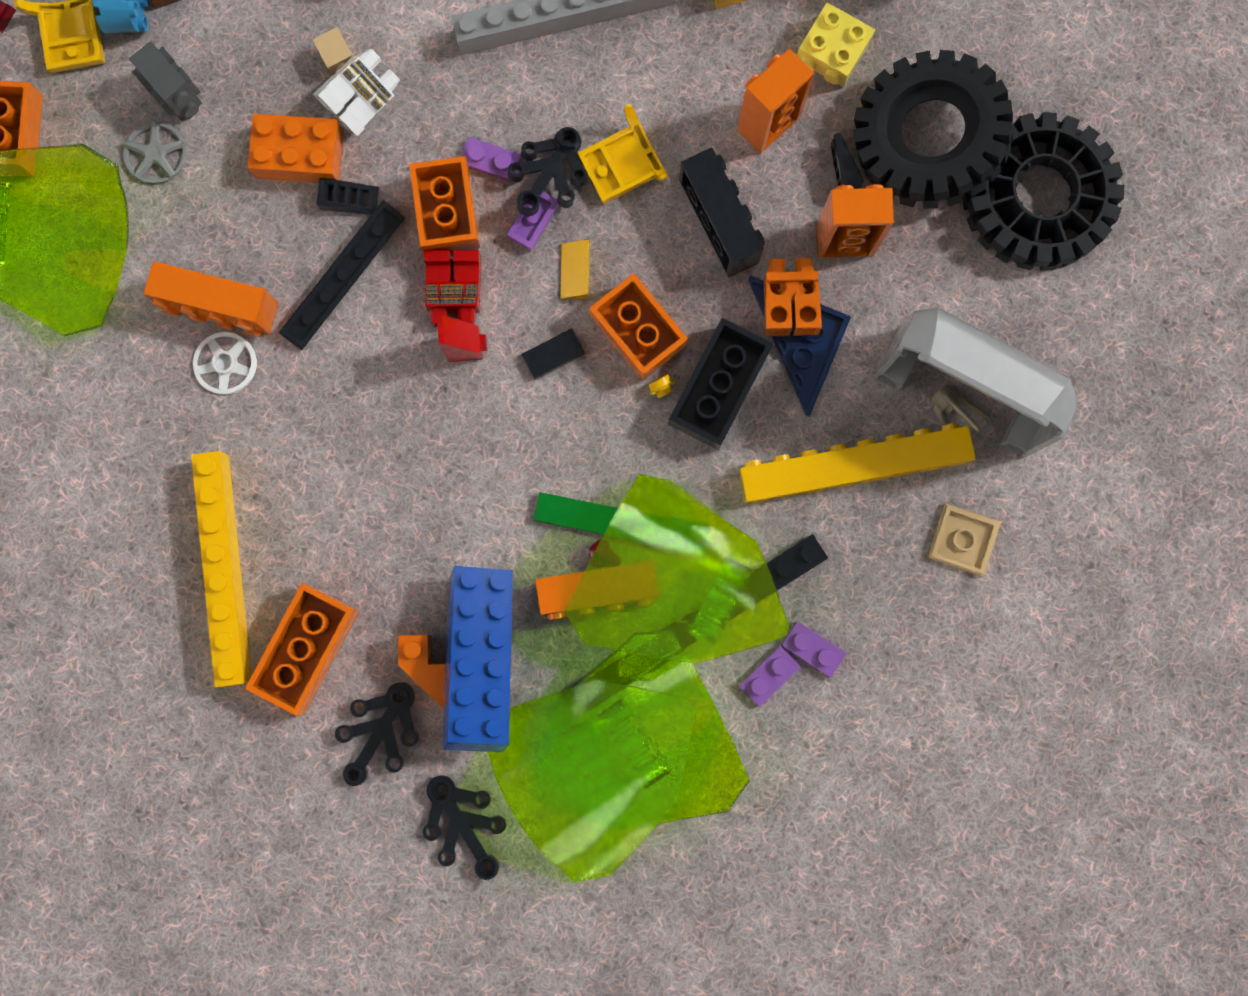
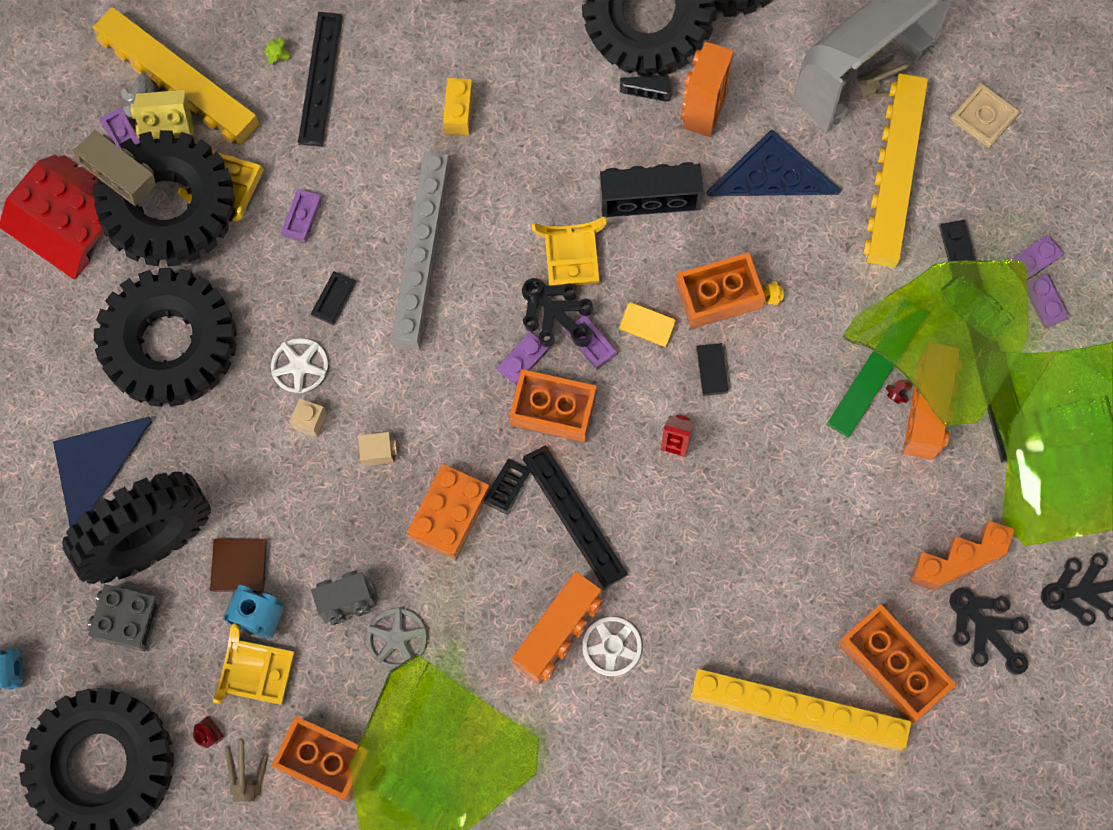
camera: 65 degrees left, 10 degrees down
white hips [313,49,400,136] -> none
red hips [424,250,481,327] -> none
blue brick [442,566,513,753] -> none
black brick [668,318,773,451] -> none
orange brick [737,48,815,154] -> none
orange hips [764,258,822,336] -> none
light yellow brick [797,2,876,87] -> none

